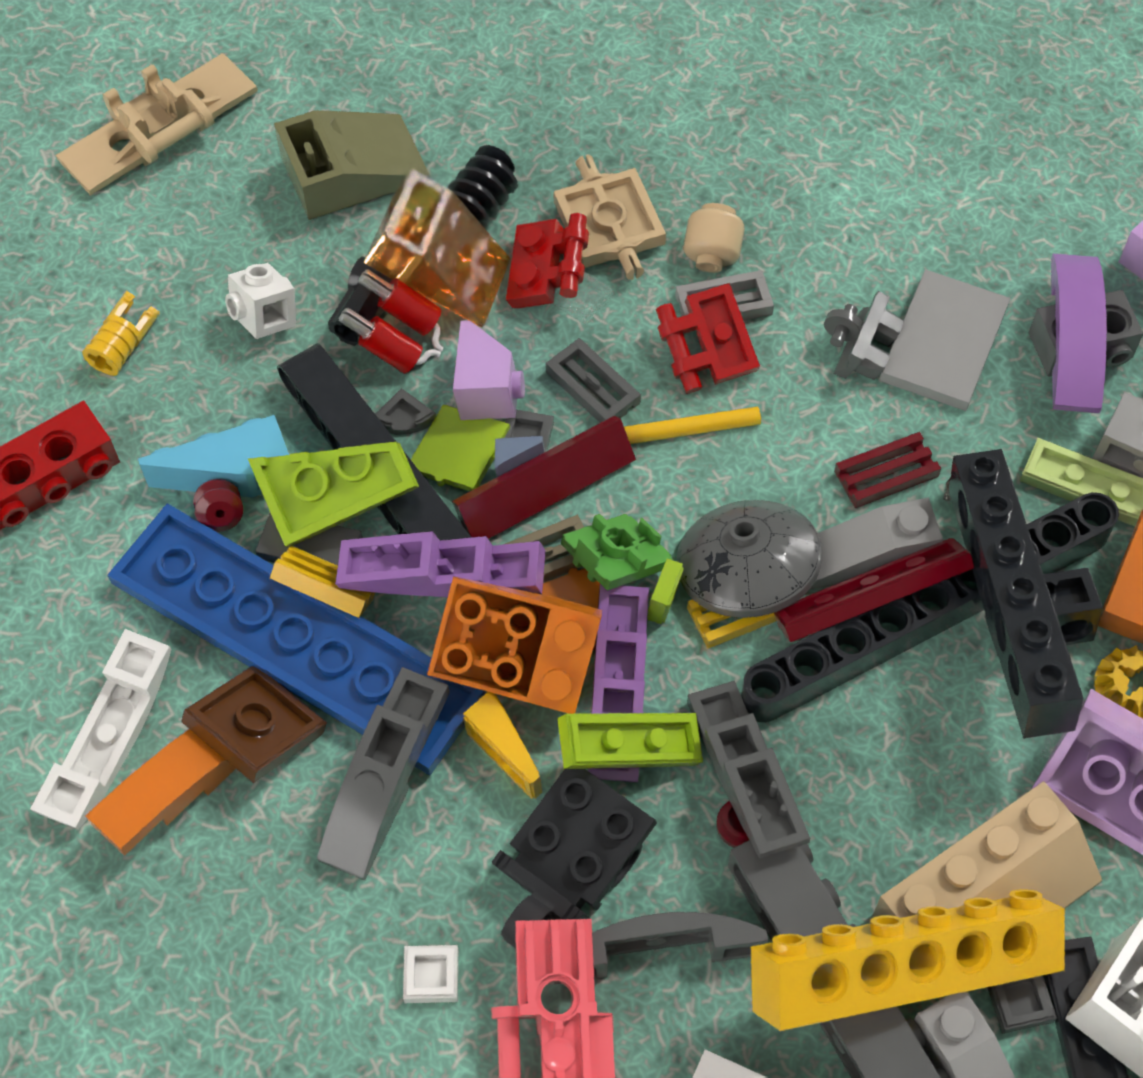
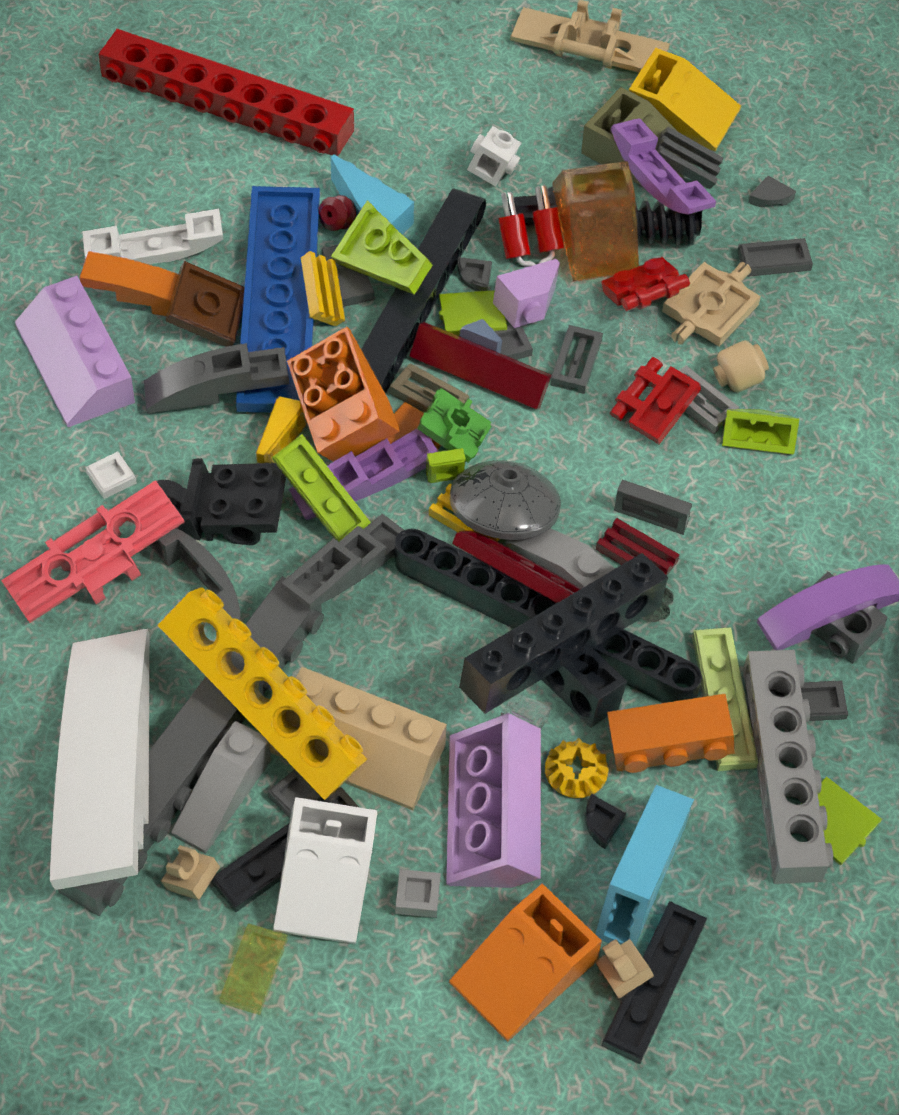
camera: 55 degrees right, 5 degrees down
yellow hinge [82,291,160,376] -> none
medium lavender slope [336,531,546,597] -> none
yellow bar [624,406,761,444] -> none
dark grey hips [824,291,905,380] -> none
light grey tile [879,269,1010,411] -> none
none -> lavender slope [15,276,135,427]
none -> medium lavender slope [611,118,717,214]
none -> dark grey tile [614,479,692,535]
none -> yellow slope [629,48,741,151]
none -> dark grey tile [656,127,723,189]
none -> lime slope [722,409,800,455]
none -> dark grey tile [737,238,813,277]
none -> dark grey tile [748,176,796,208]

